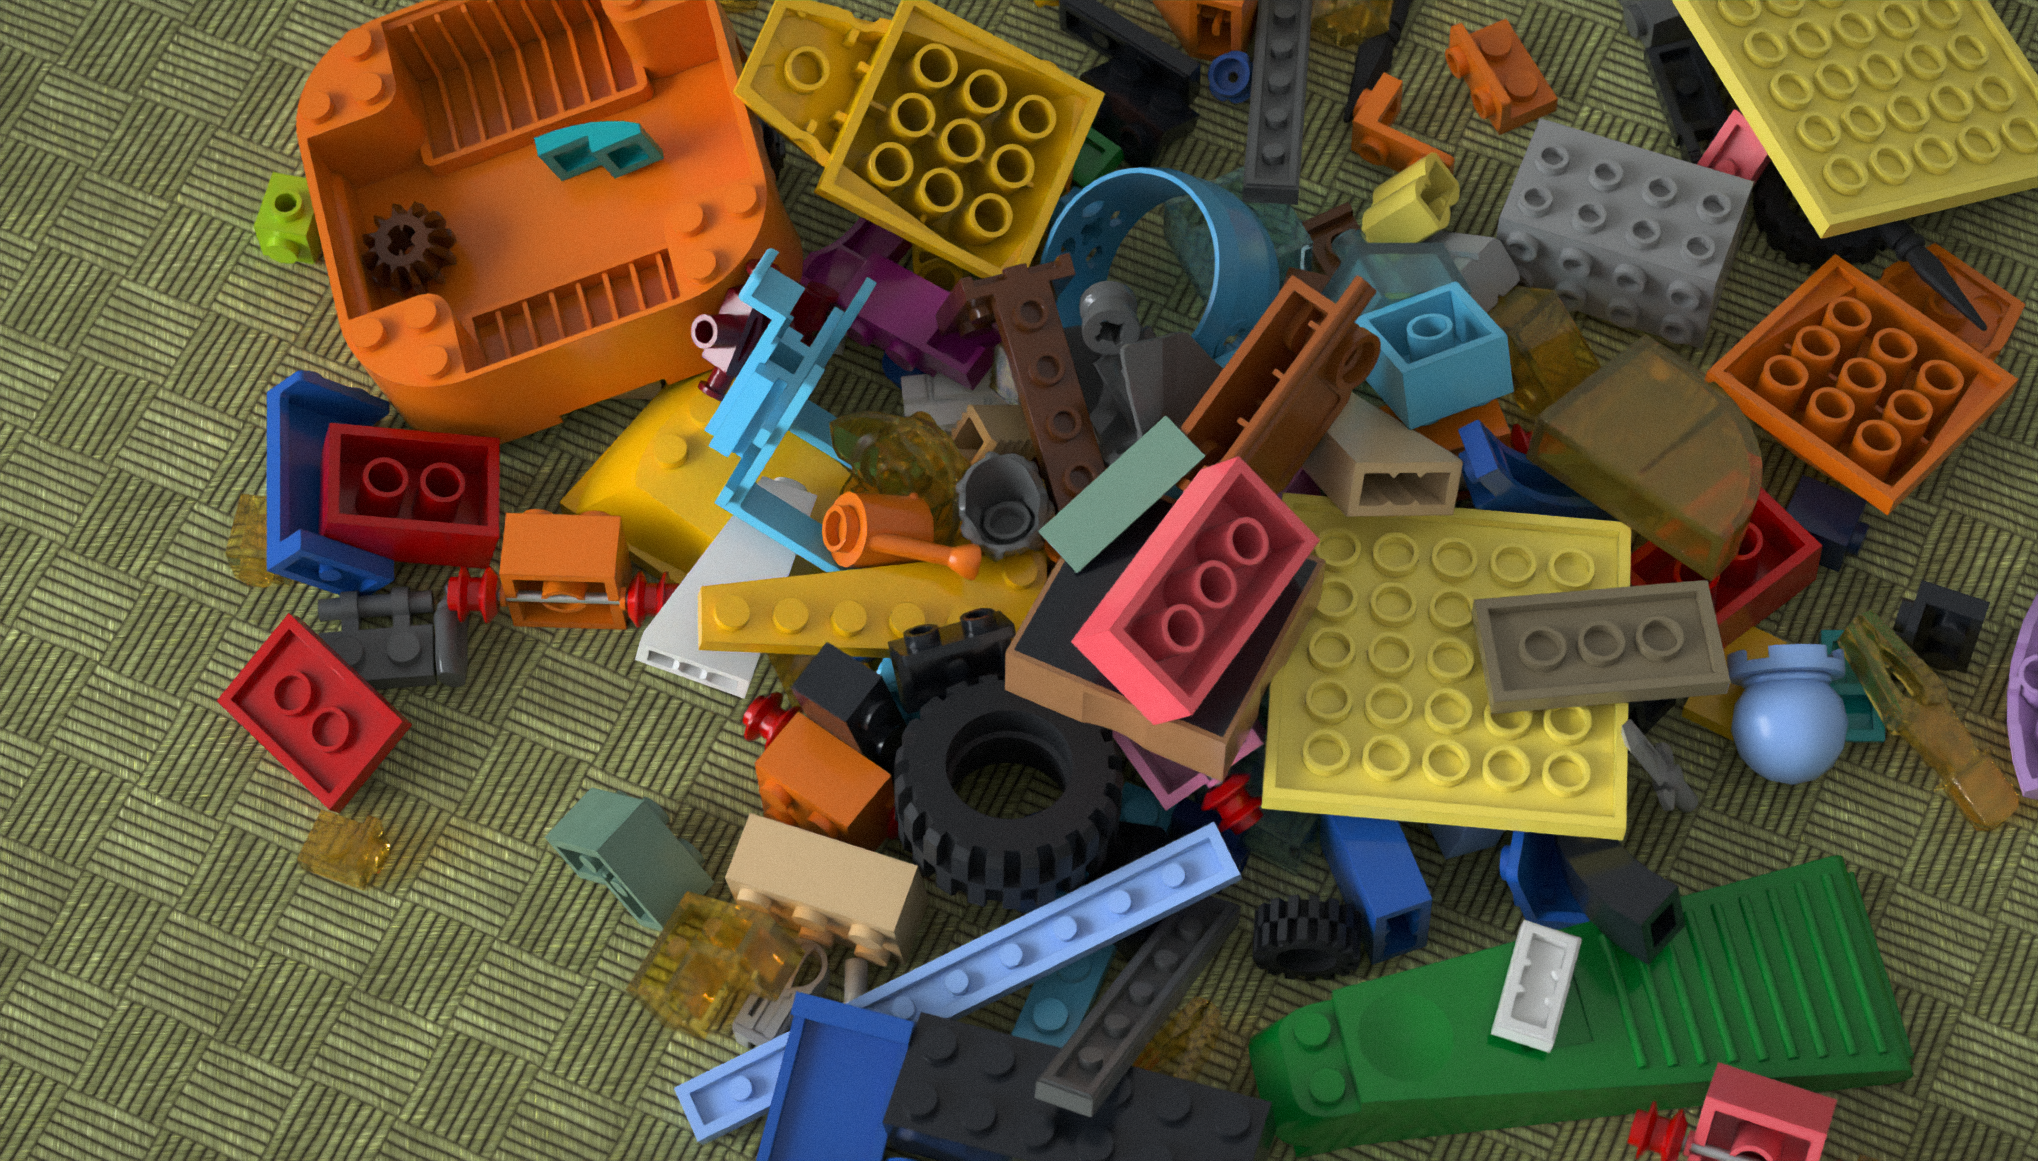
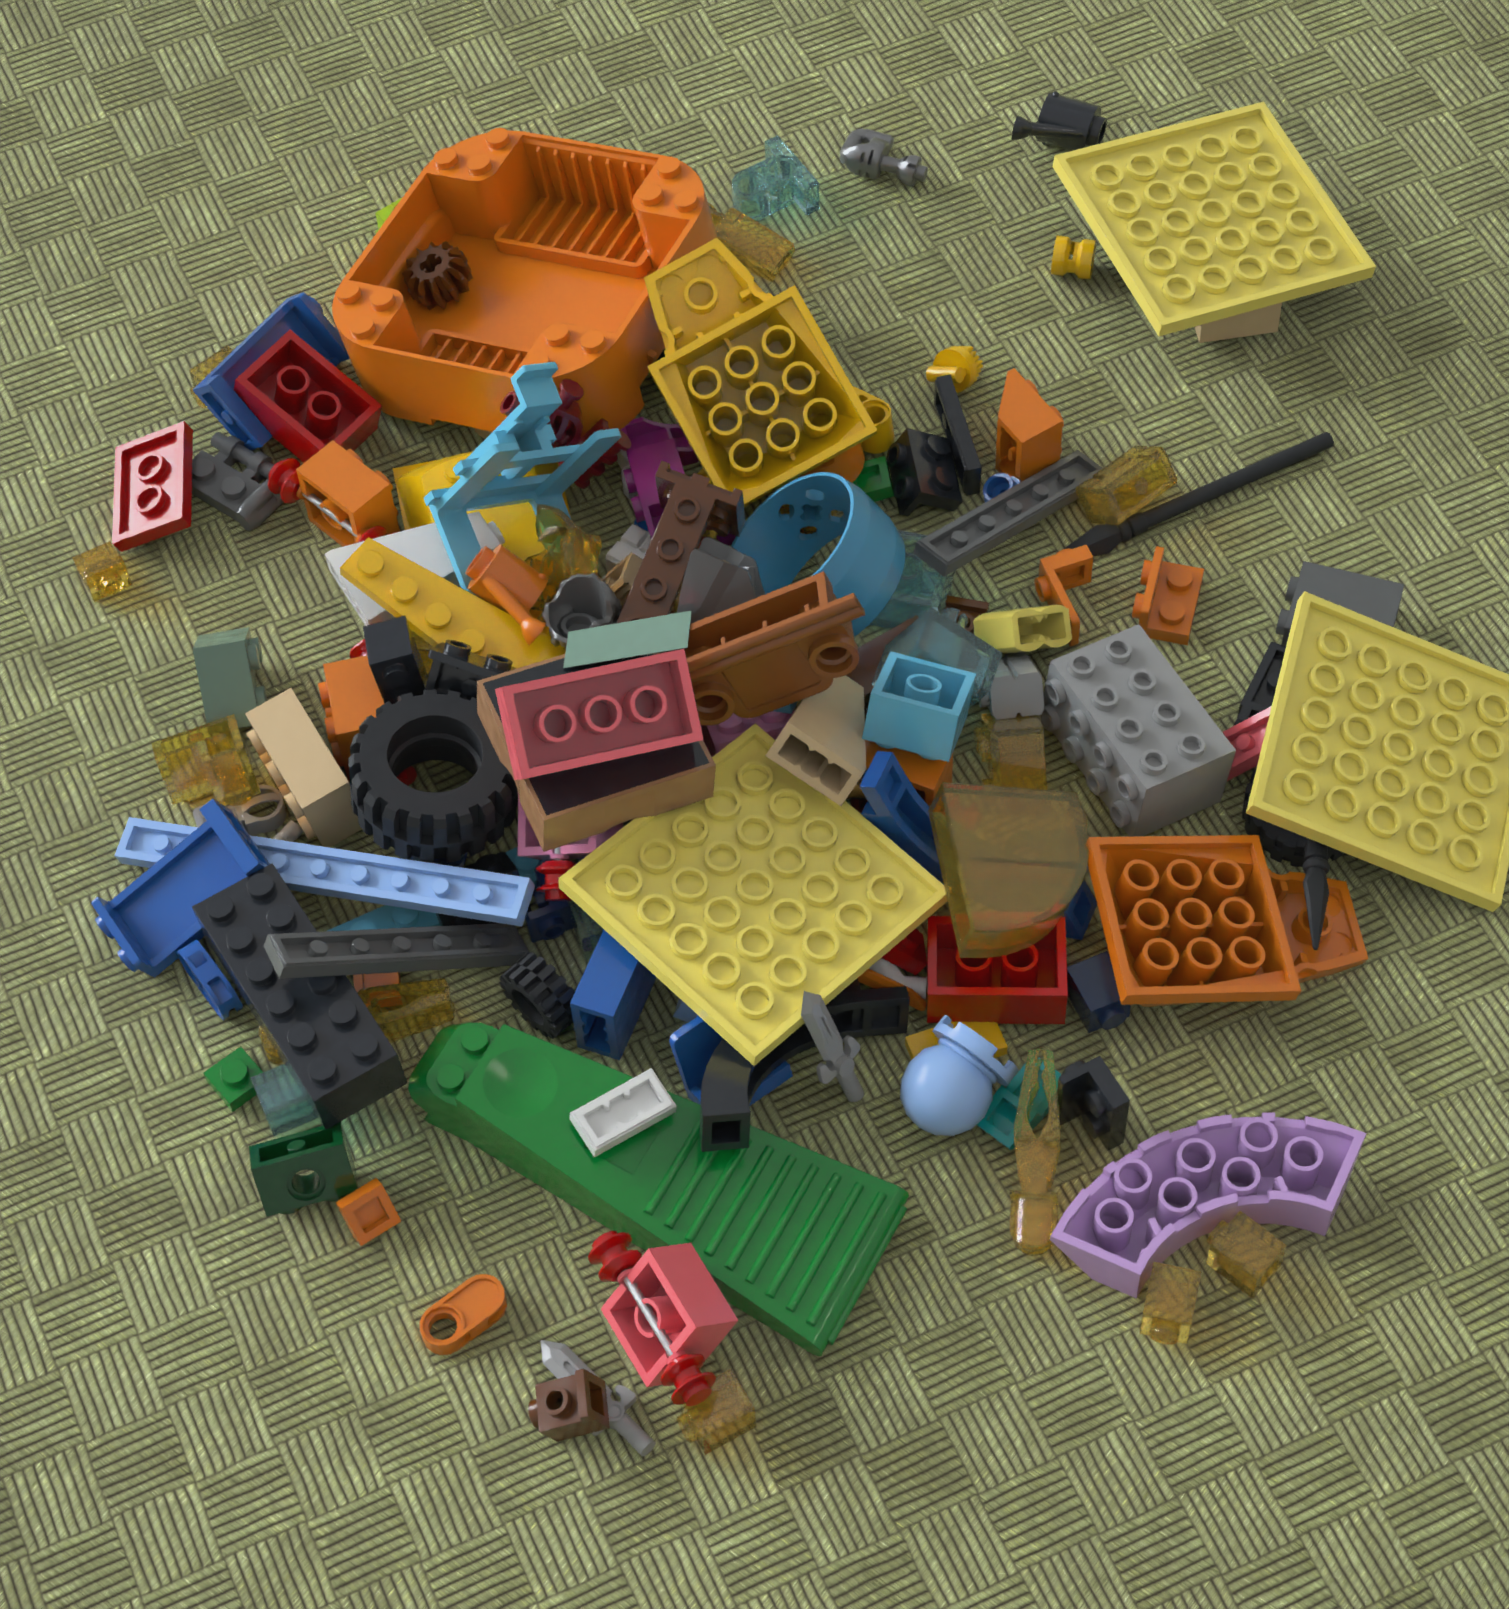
camera: 40 degrees right, 5 degrees down
teal slope [534,121,664,181] -> none
dark grey wheel [1079,281,1140,355] -> none
dark tan plate [1471,580,1731,714] -> none

